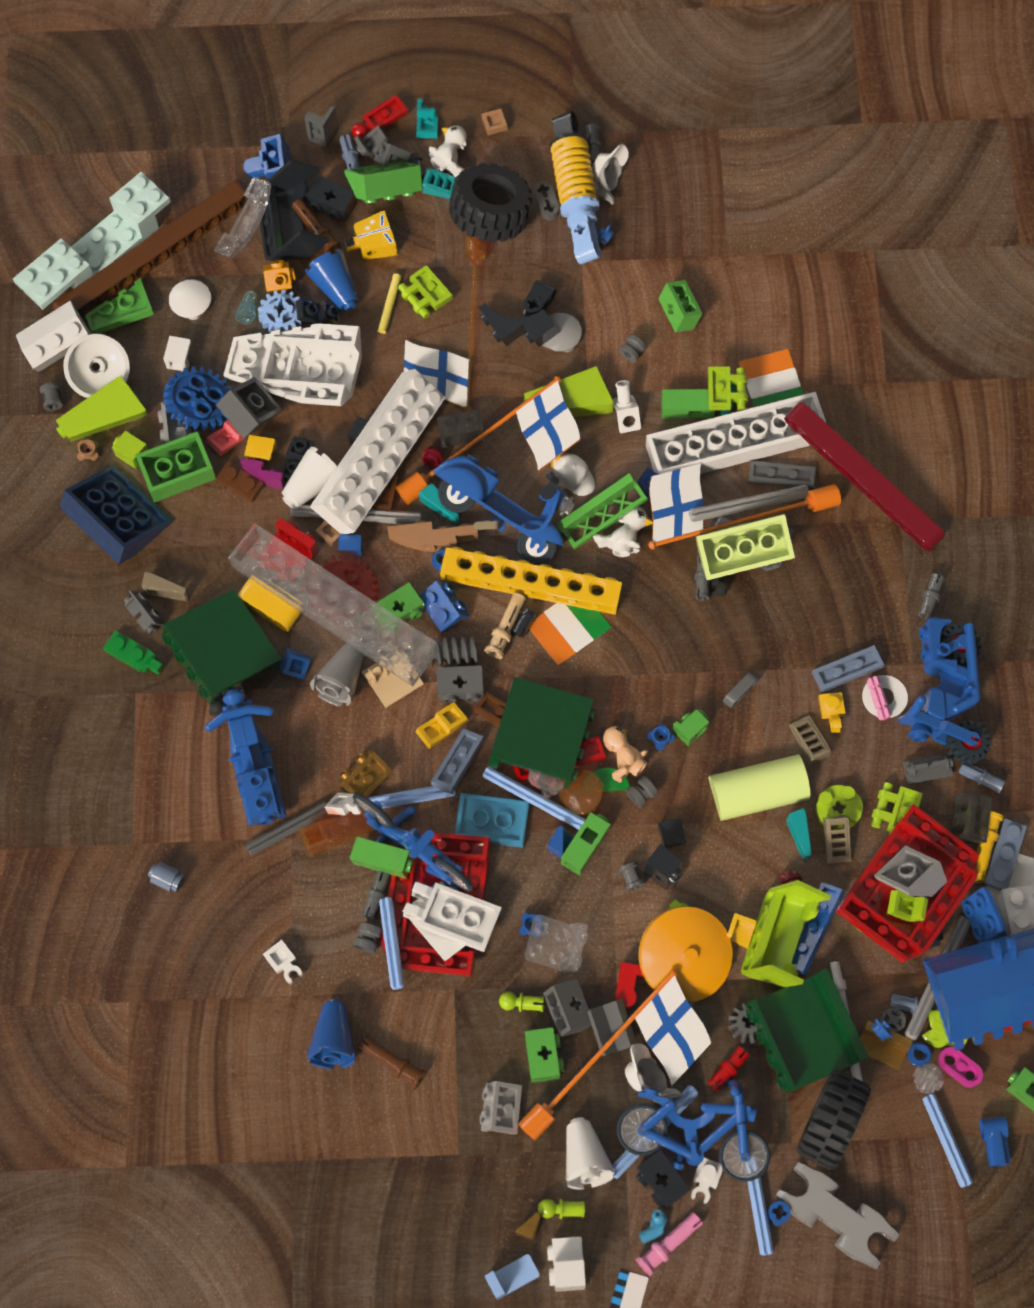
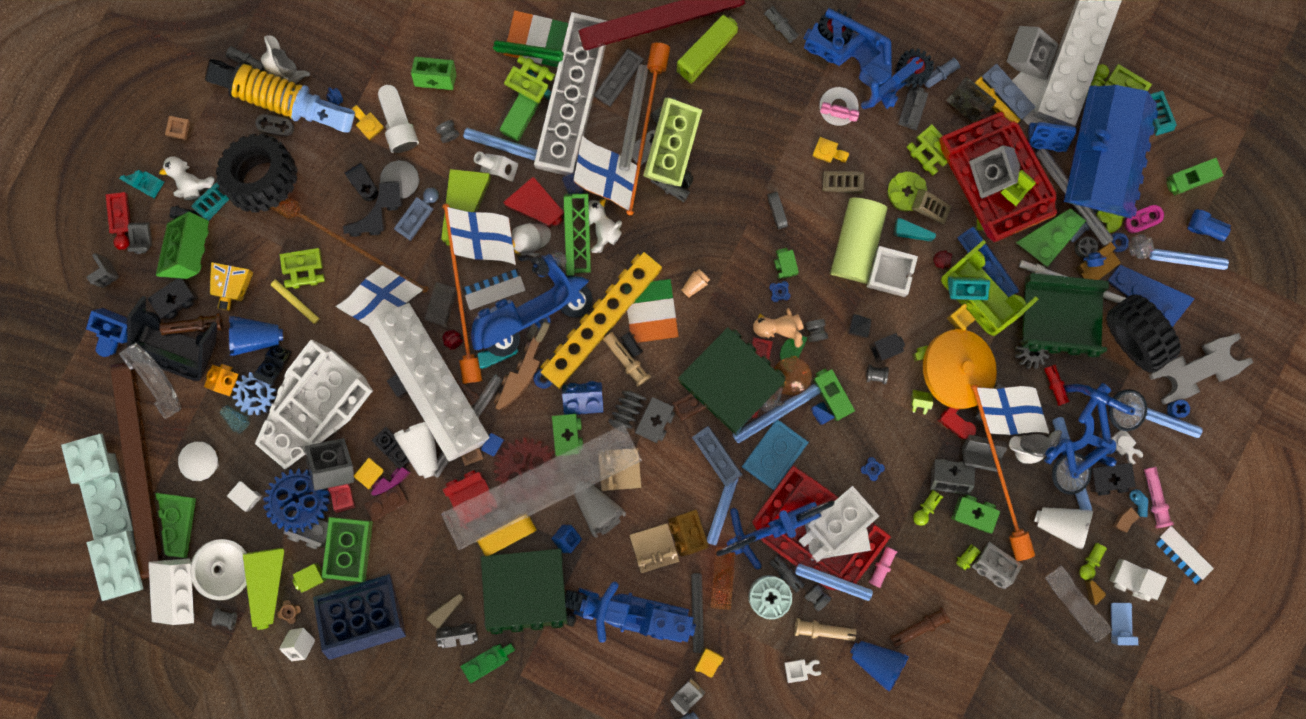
camera: 65 degrees left, 15 degrees up
white plate [325,792,367,815] -> none
sand blue axle [340,134,360,169] -> none
bright green brick [349,837,415,879] -> none
dark grey bracket [374,141,411,165] -> none
yellow slope [416,702,468,749] -> none
clear bracket [525,915,588,973] -> none
sand blue plate [812,645,884,693] -> none
none -> white panel [279,628,315,661]
none -> yellow plate [352,105,384,141]
none -> white piece [378,85,419,153]
none -> sand blue plate [394,187,439,241]
none -> white sticker [462,268,526,310]
none -> light blue axle [463,128,537,161]
none -> green axle [493,40,564,62]
none -> red slope [503,177,564,228]
none -> tan hinge [630,523,679,573]
none -> light grey bracket [670,678,706,715]
none -> lime slope [677,15,738,84]
none -> light nougat cone [681,269,710,298]
none -> yellow panel [694,647,724,677]
none -> light aqua wheel [748,575,792,619]
none -> tan pin [794,618,856,642]
none -> white piece [866,246,918,297]
none -> bright pink pin [869,546,897,588]
none -> lime tile [911,390,933,414]
none -> teal slope [948,277,990,300]
none -> lime pin [956,544,981,570]
none -> bright green wing [1016,209,1086,267]
none -> clear slope [1045,566,1113,642]
none -> blue wing [1107,265,1195,327]
none -> medium nougat piece [1113,507,1139,533]

